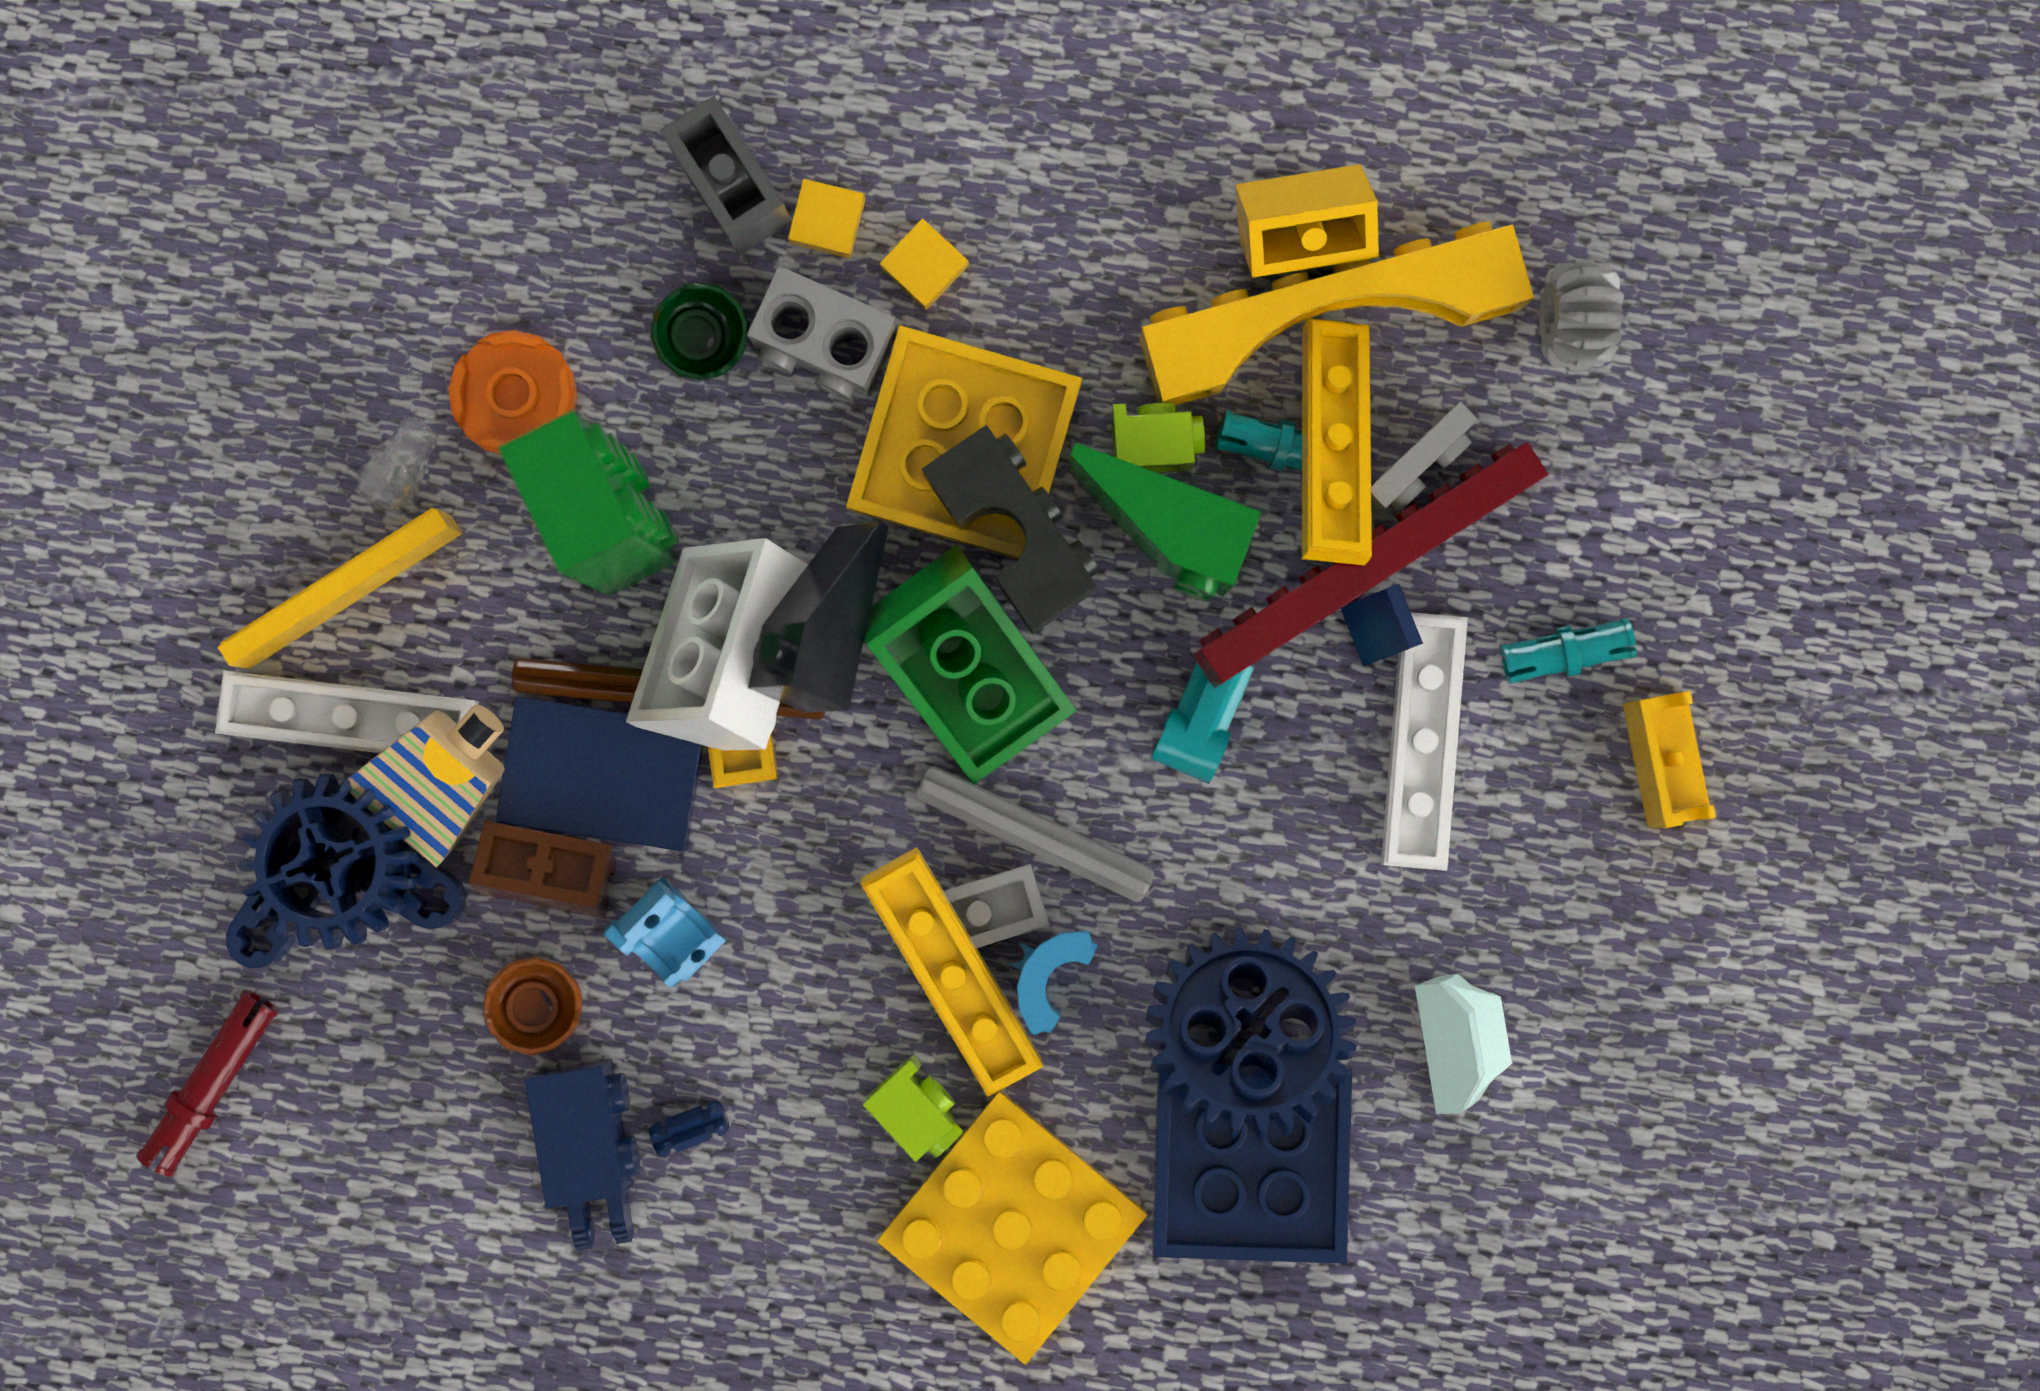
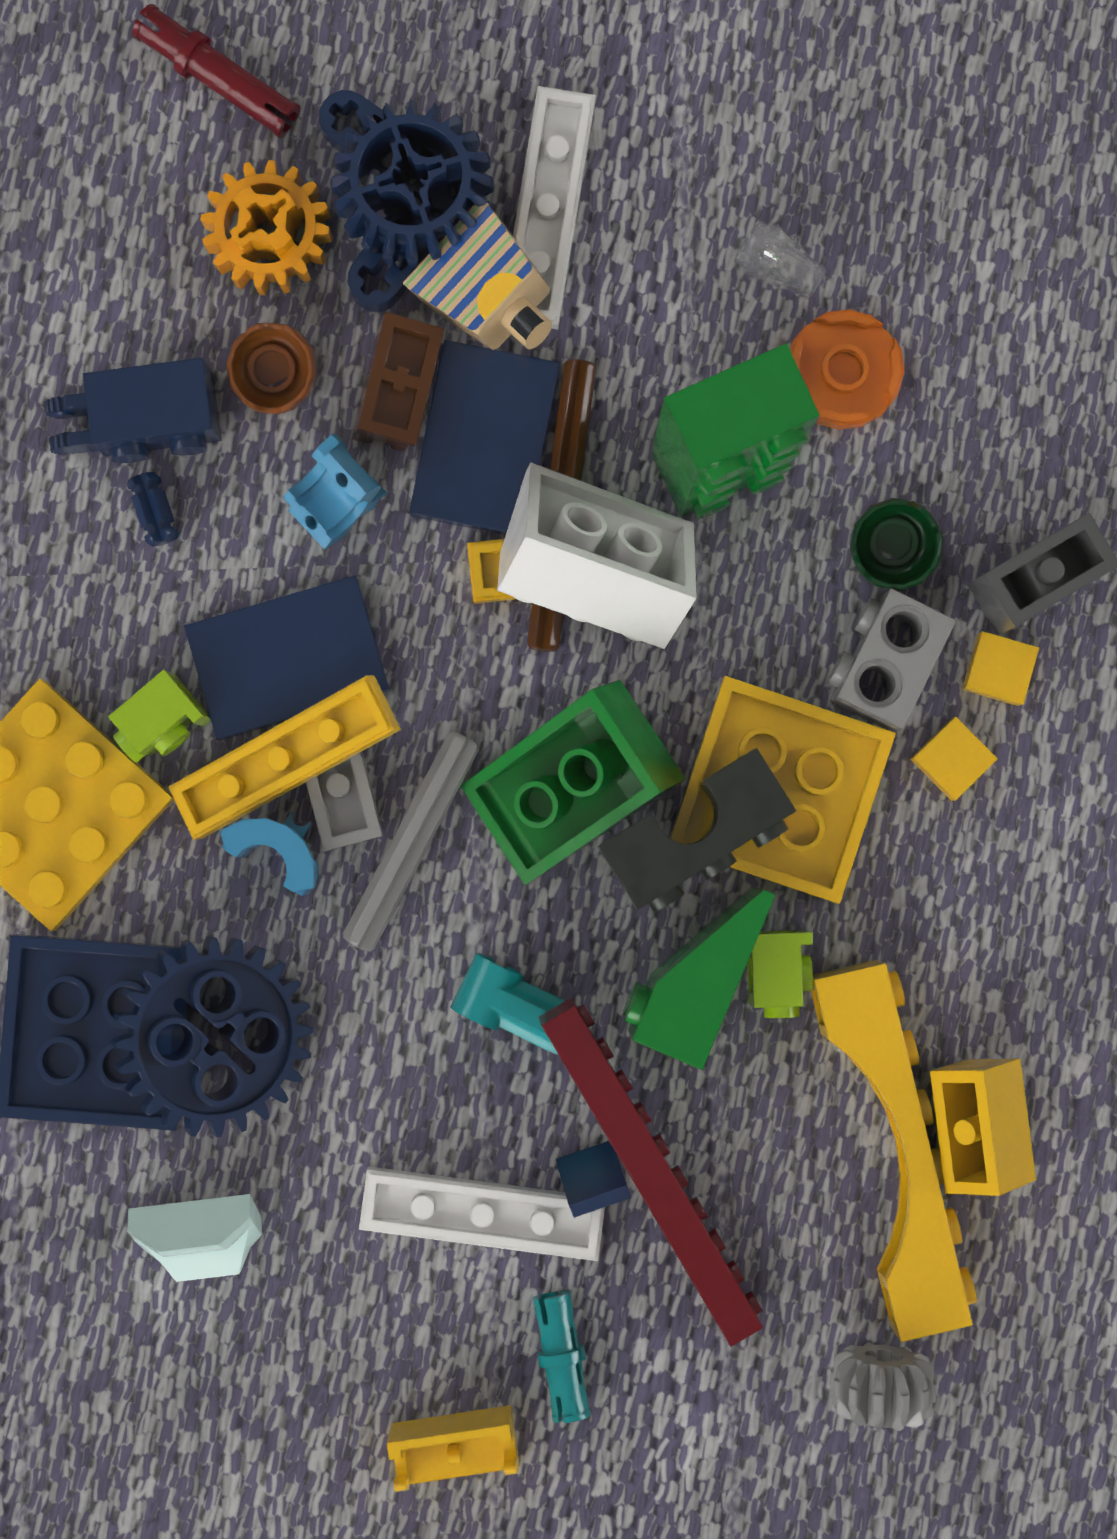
camera: 90 degrees right, 0 degrees up
yellow tile [218,507,463,669] -> none
black slope [748,522,889,712] -> none
teal pin [1215,410,1302,471] -> none
yellow tile [1302,318,1372,566] -> none
light grey plate [1371,401,1478,515] -> none
none -> dark blue tile [184,575,391,741]
none -> light orange gear [200,160,333,296]

